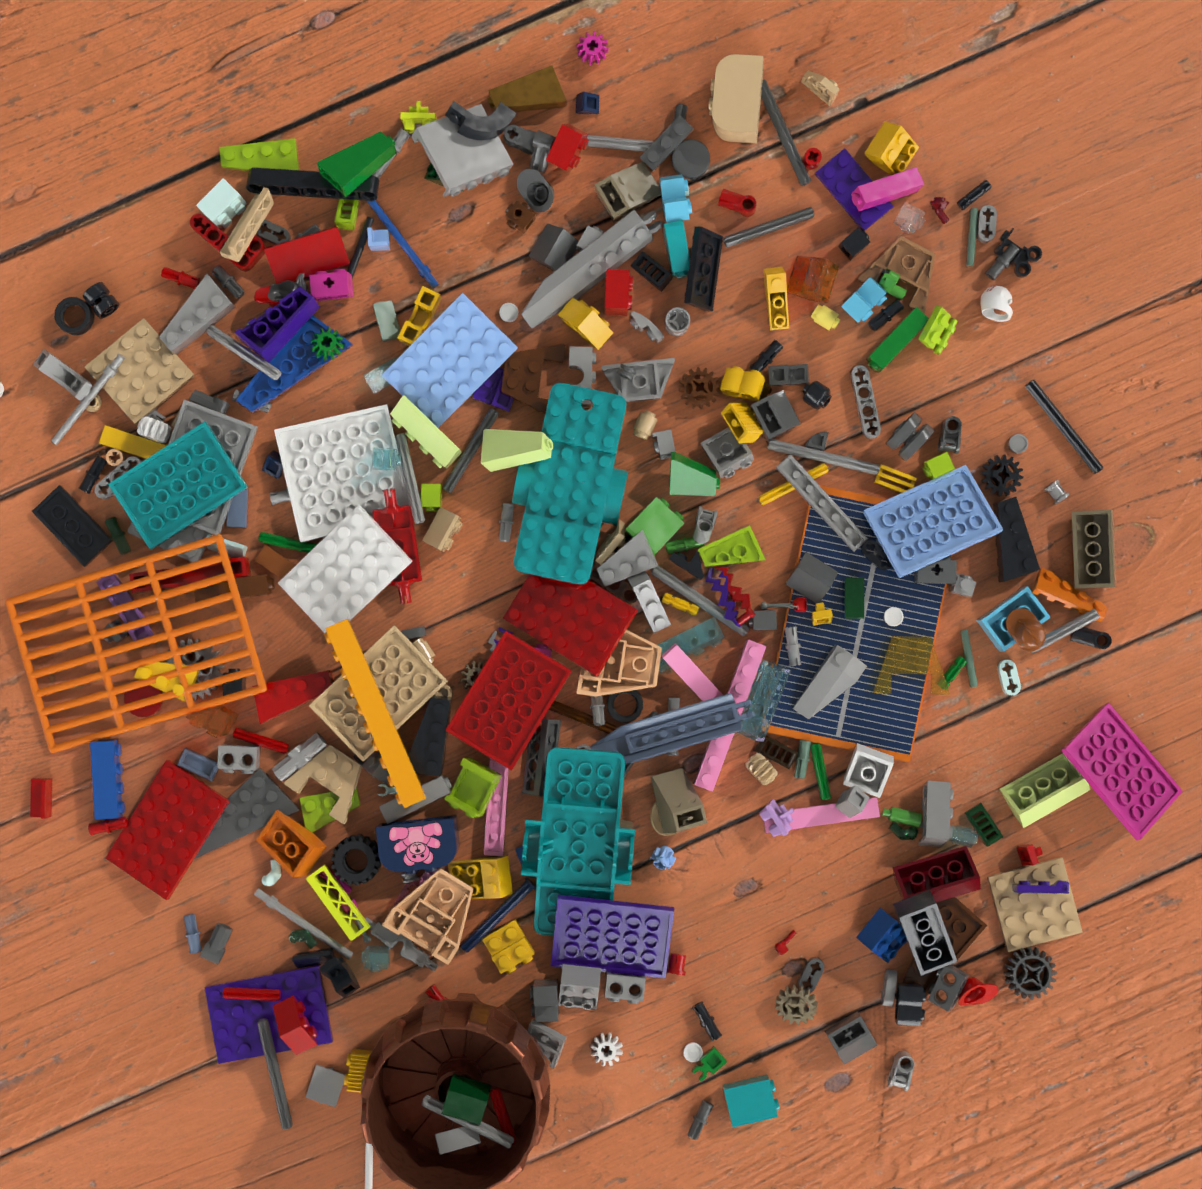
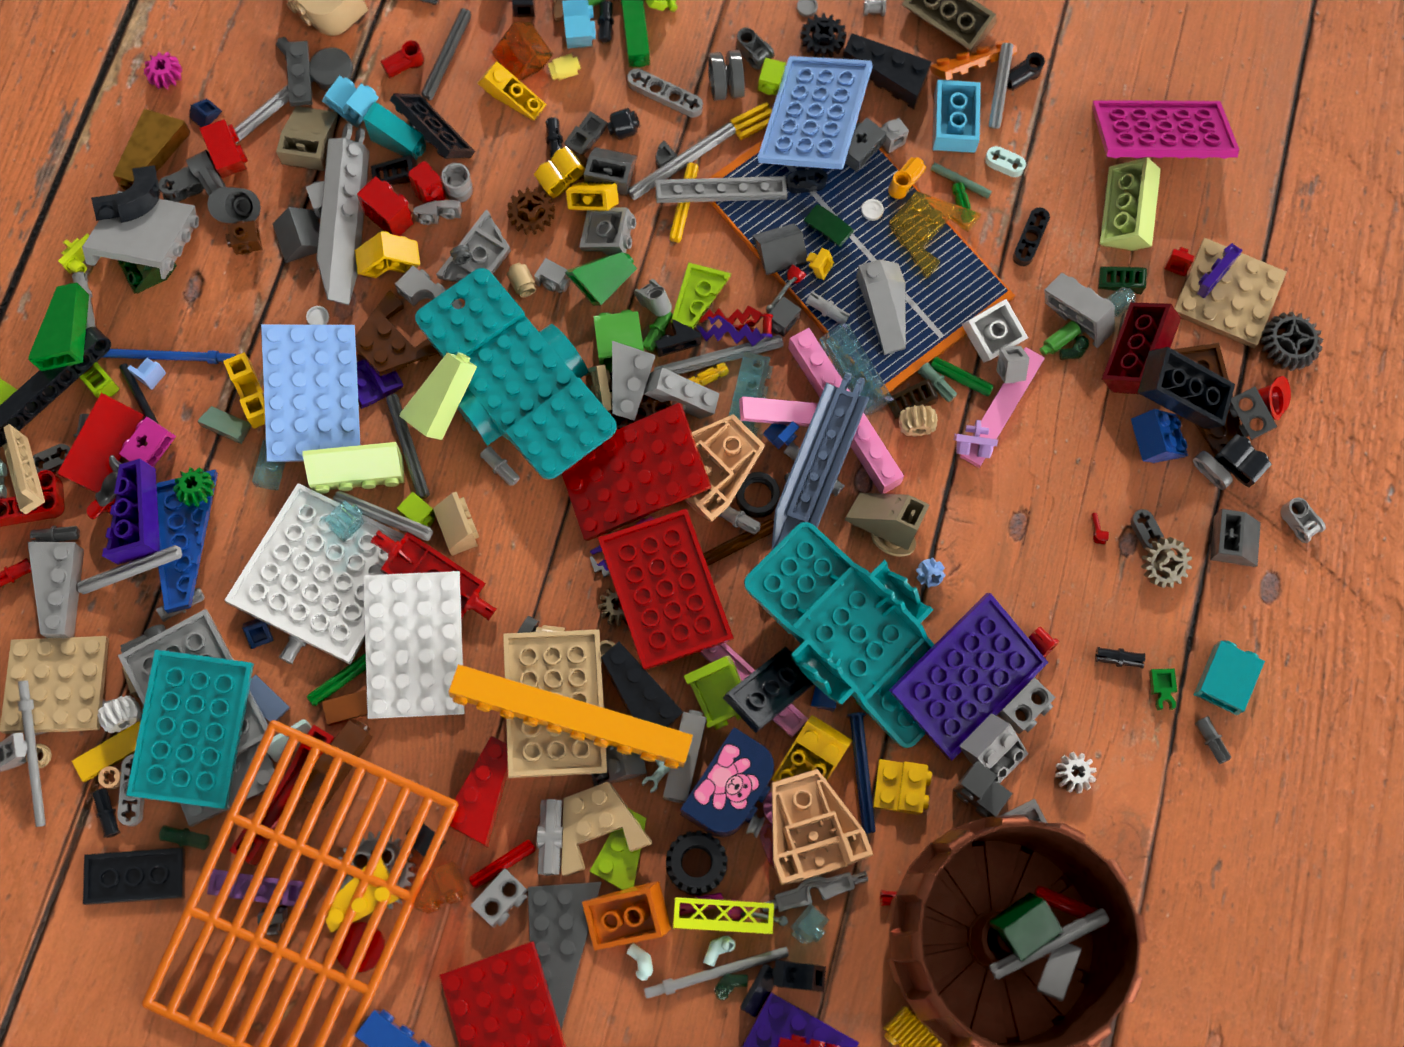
camera: 50 degrees left, 15 degrees down
sand blue tile [177,747,218,781] -> none
dark grey fence [522,719,561,797] -> none
white piece [683,1042,703,1062] -> none
dark orange piece [1006,608,1046,652] -> none
none -> red brick [408,161,446,204]
none -> light aqua arm [703,936,736,967]
none -> black tile [723,646,814,733]
none -> blue bracket [763,421,799,450]
none -> light orange piece [888,157,926,199]
none -> black beam [1013,207,1050,266]

